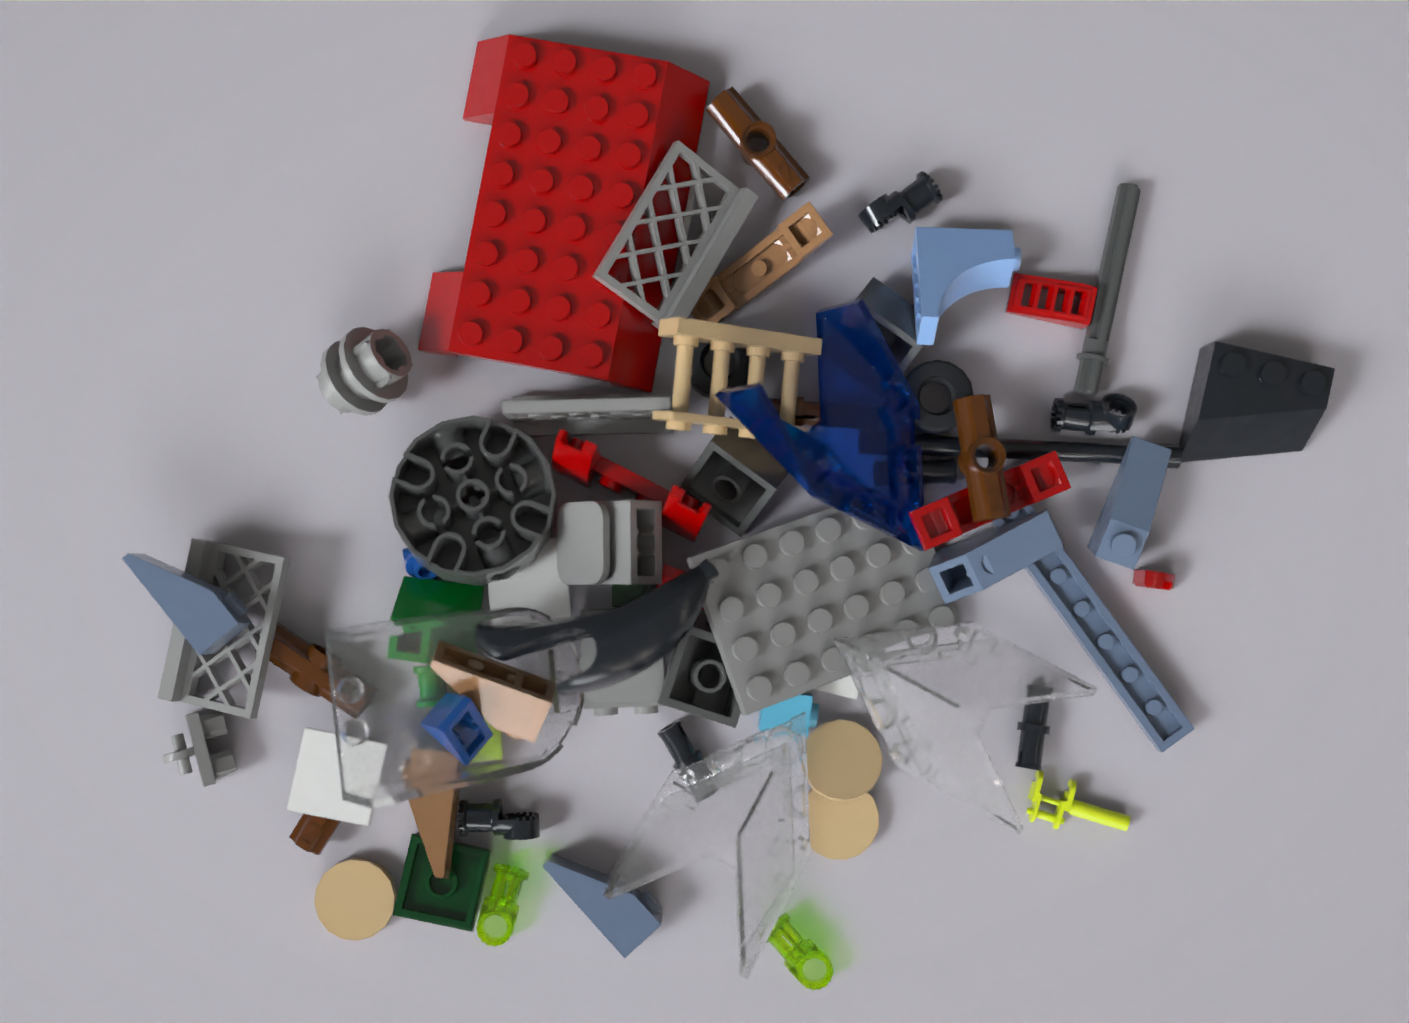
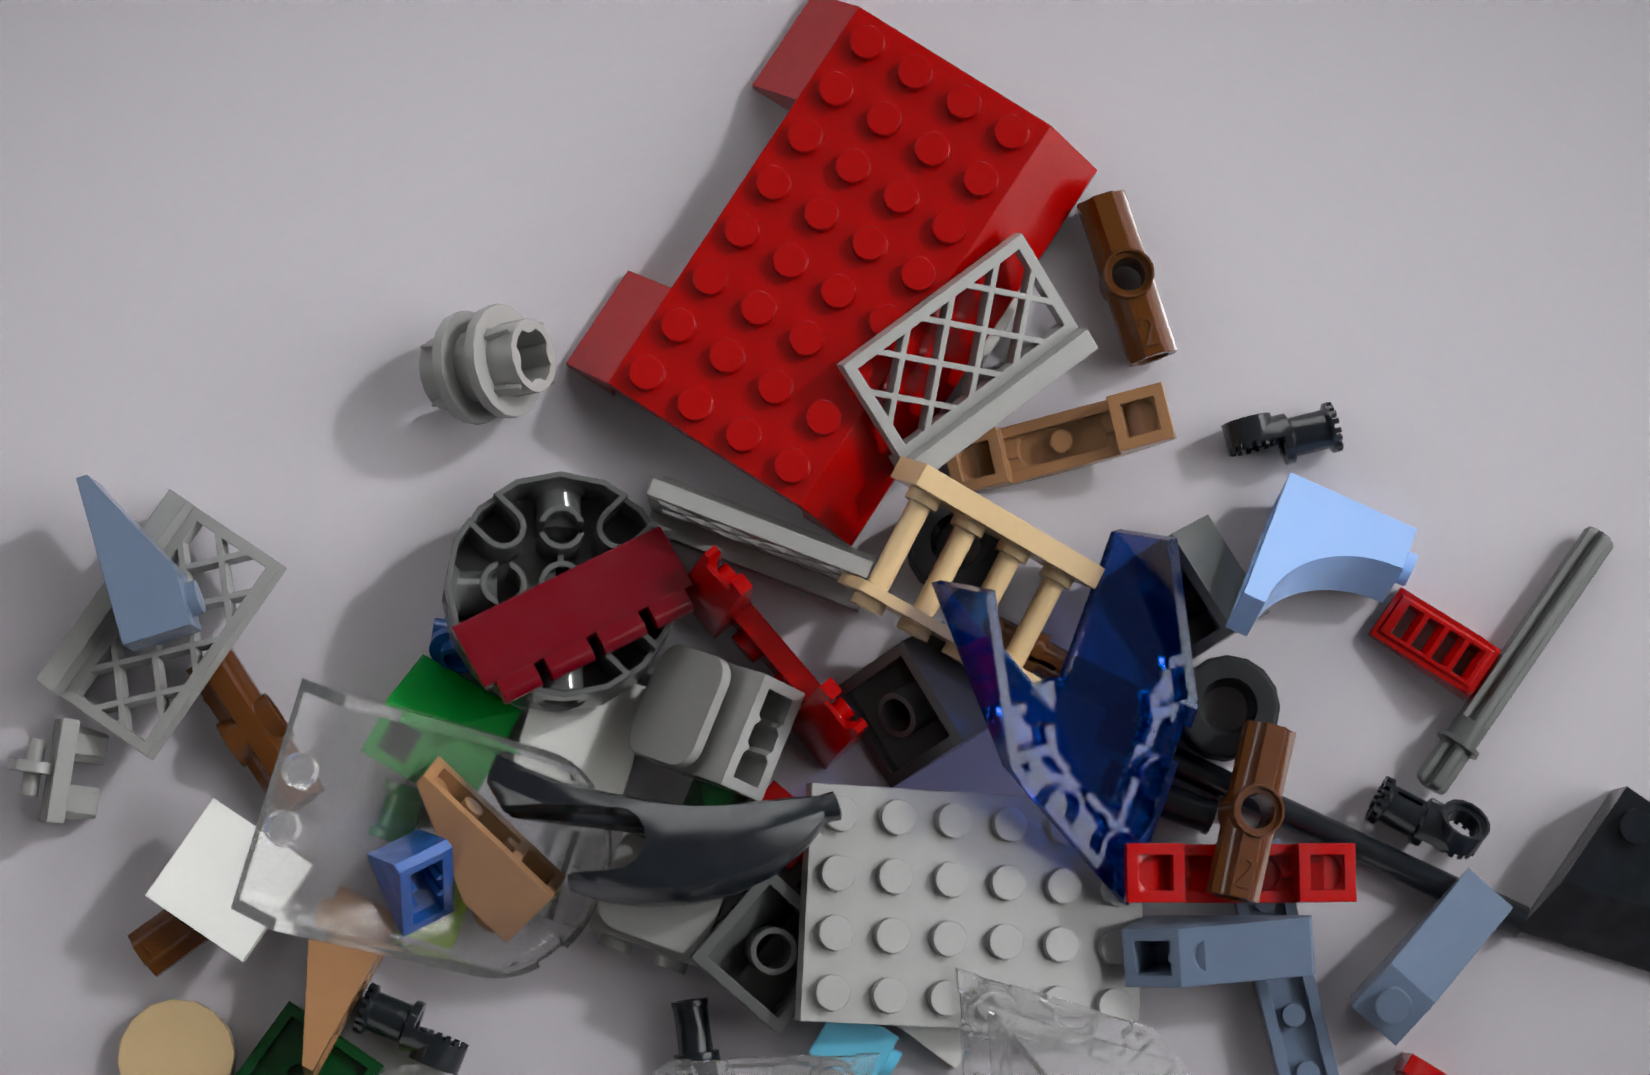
camera: 20 degrees right, 5 degrees down
none -> dark red windscreen [451,526,694,705]

